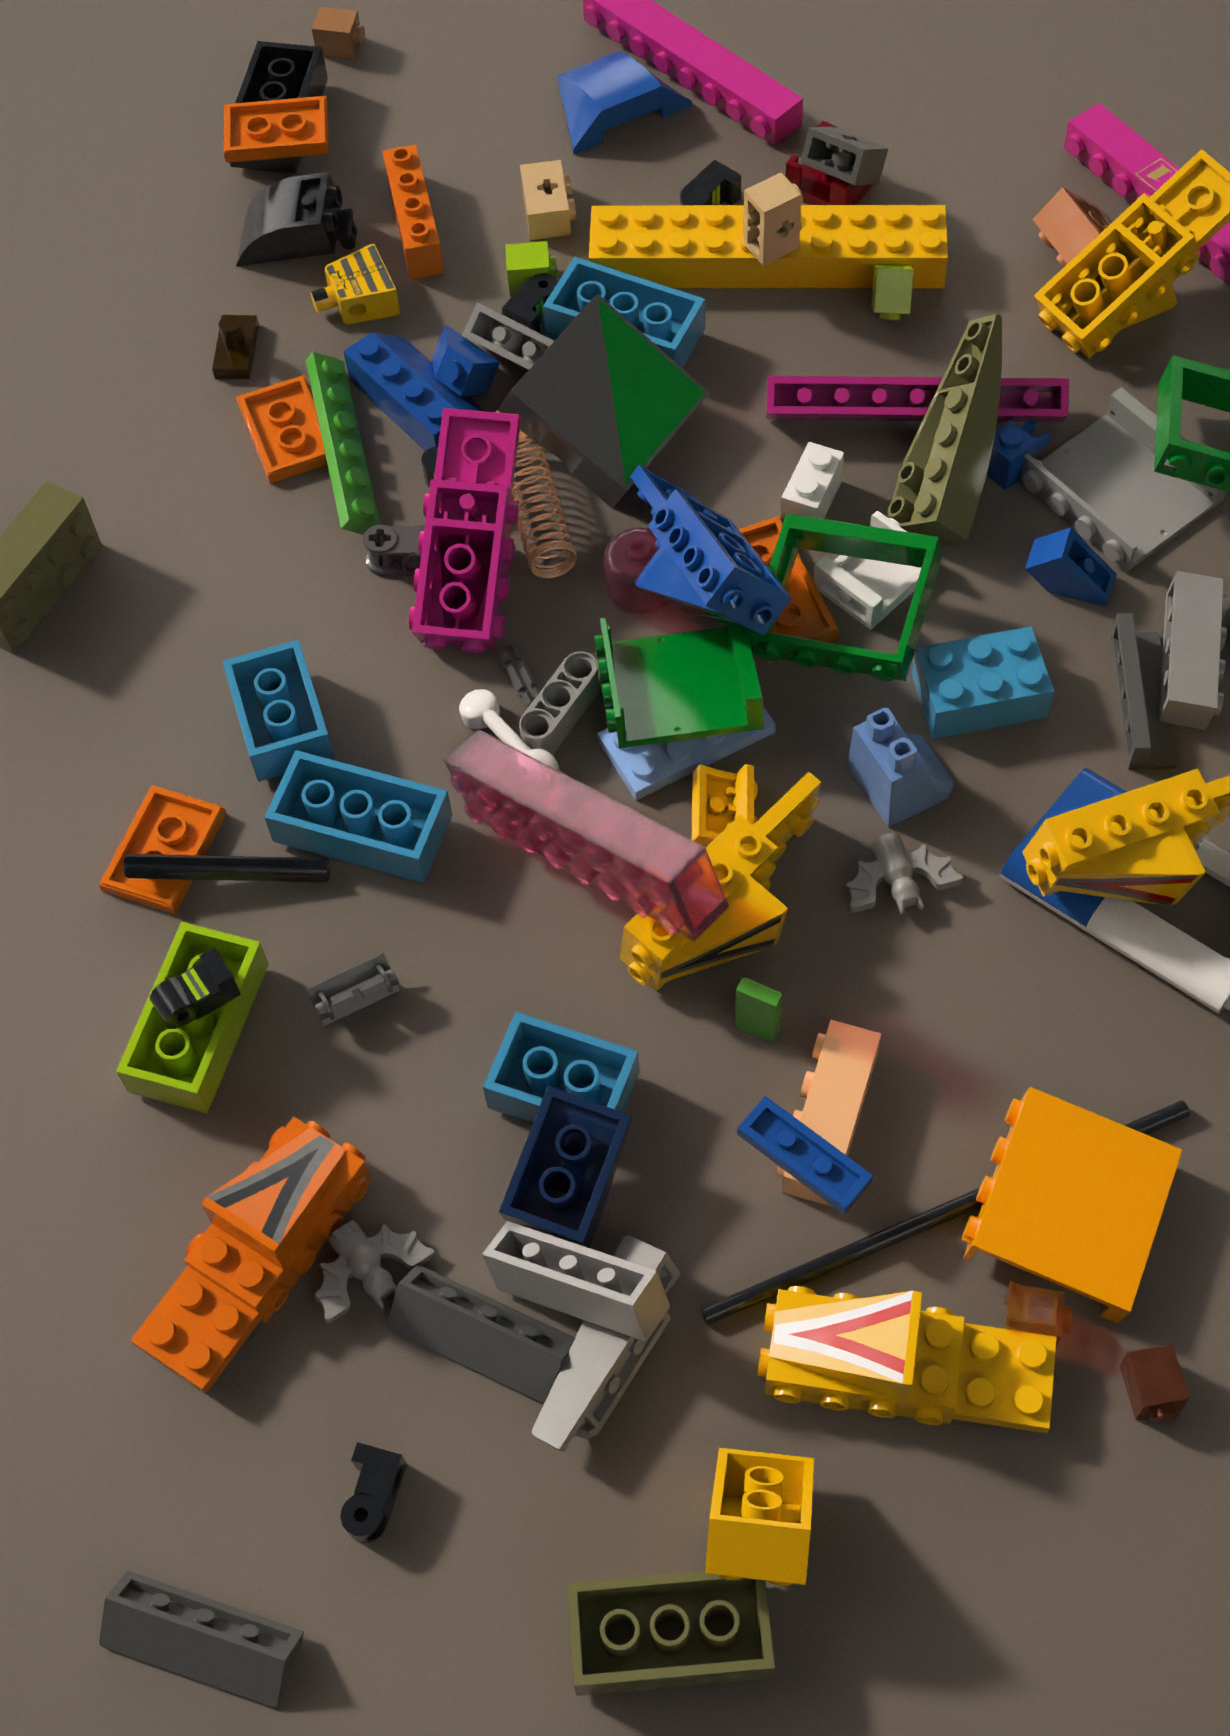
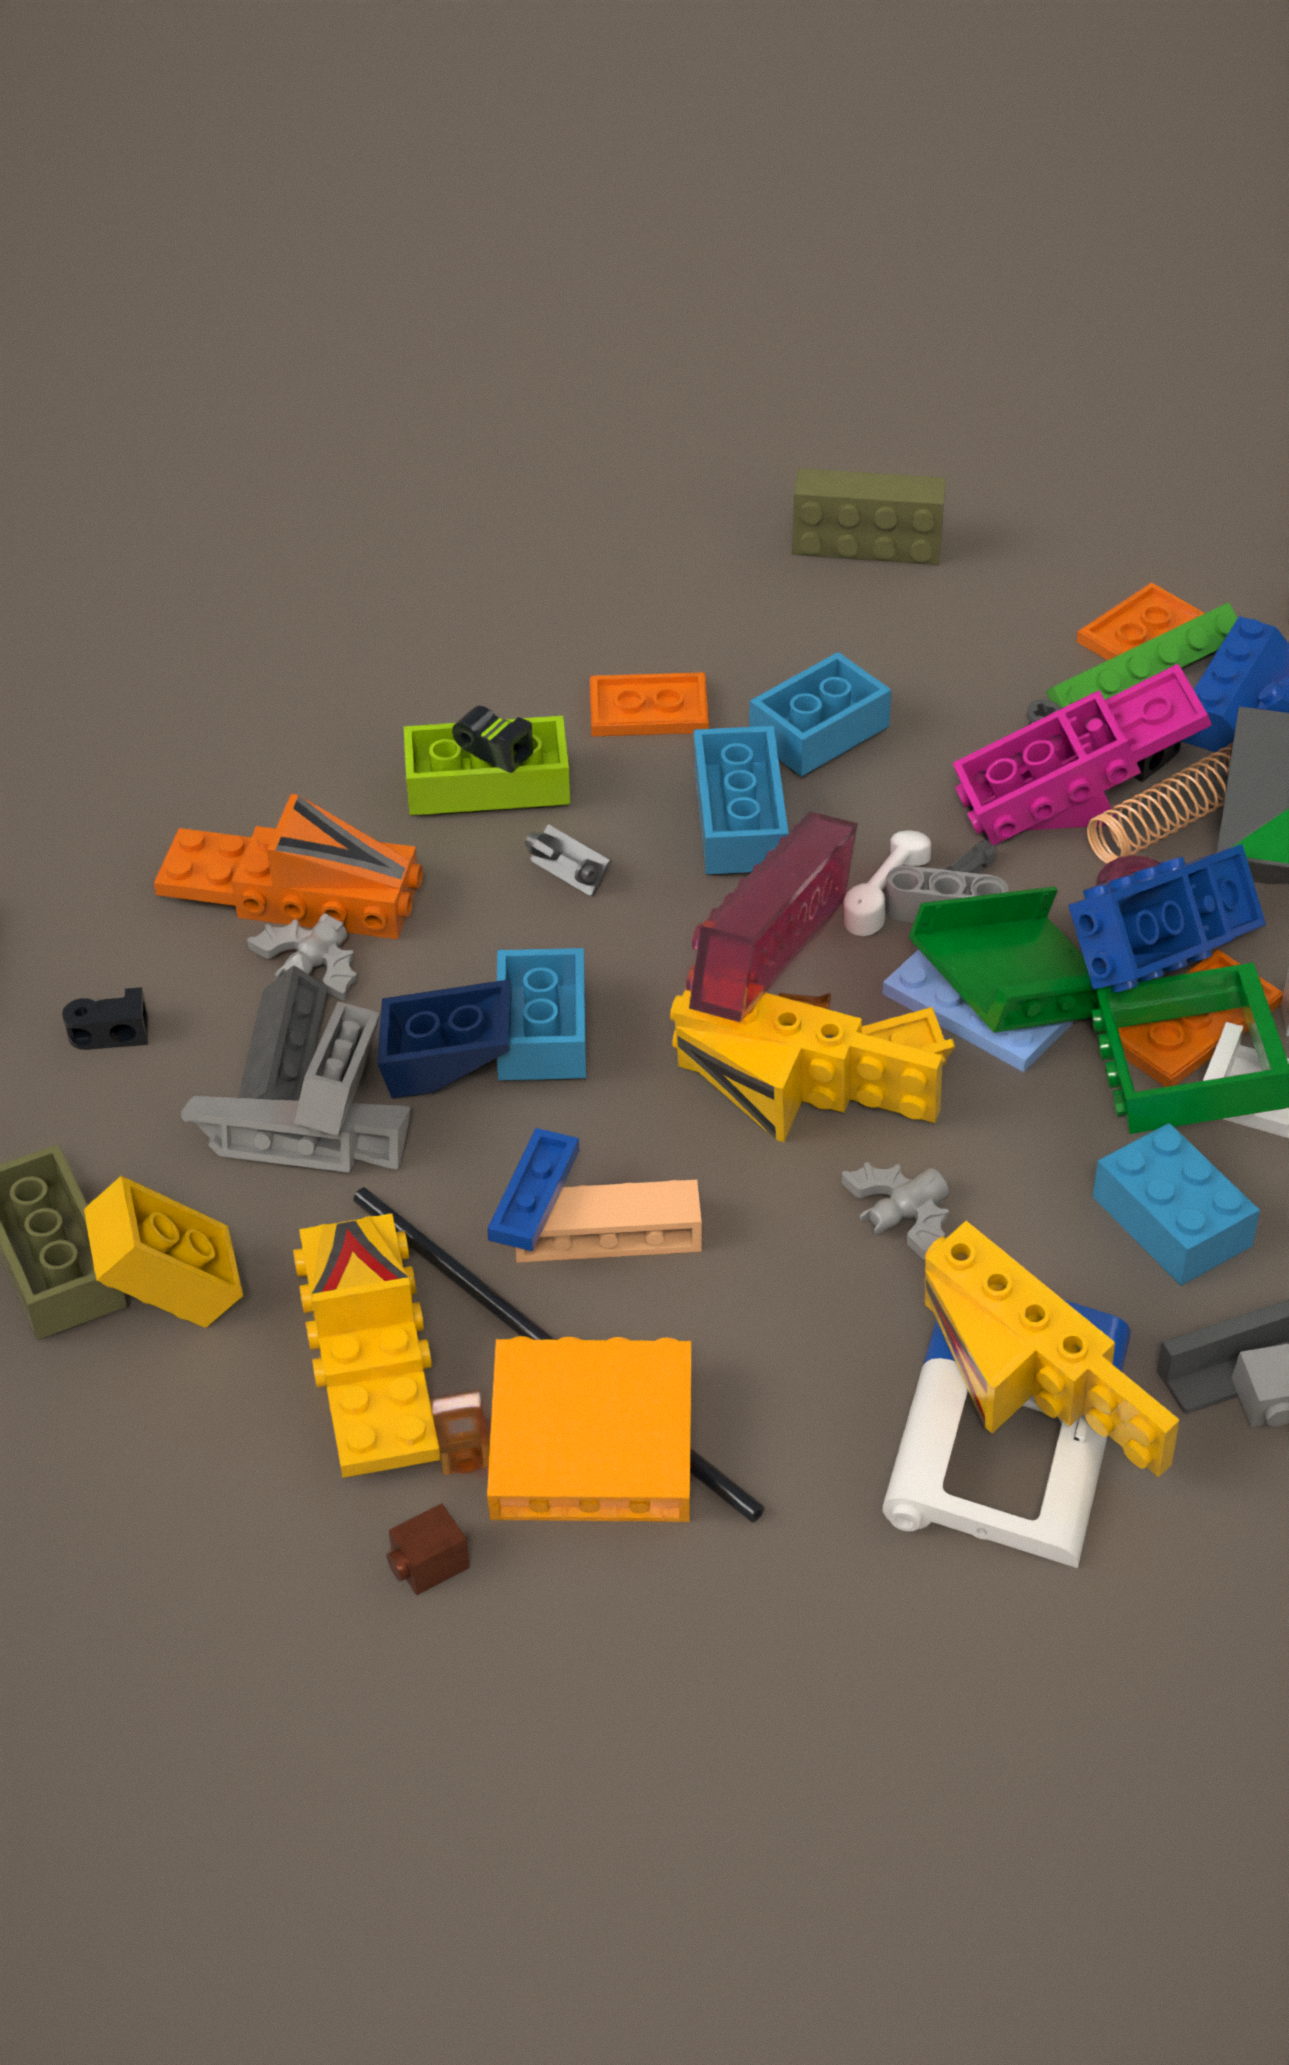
camera: 65 degrees right, 15 degrees down
black axle [123,854,330,882] -> none
dark brown tile [212,315,259,379] -> none
bright green tile [735,977,782,1043] -> none
medium blue hips [847,708,954,828] -> none

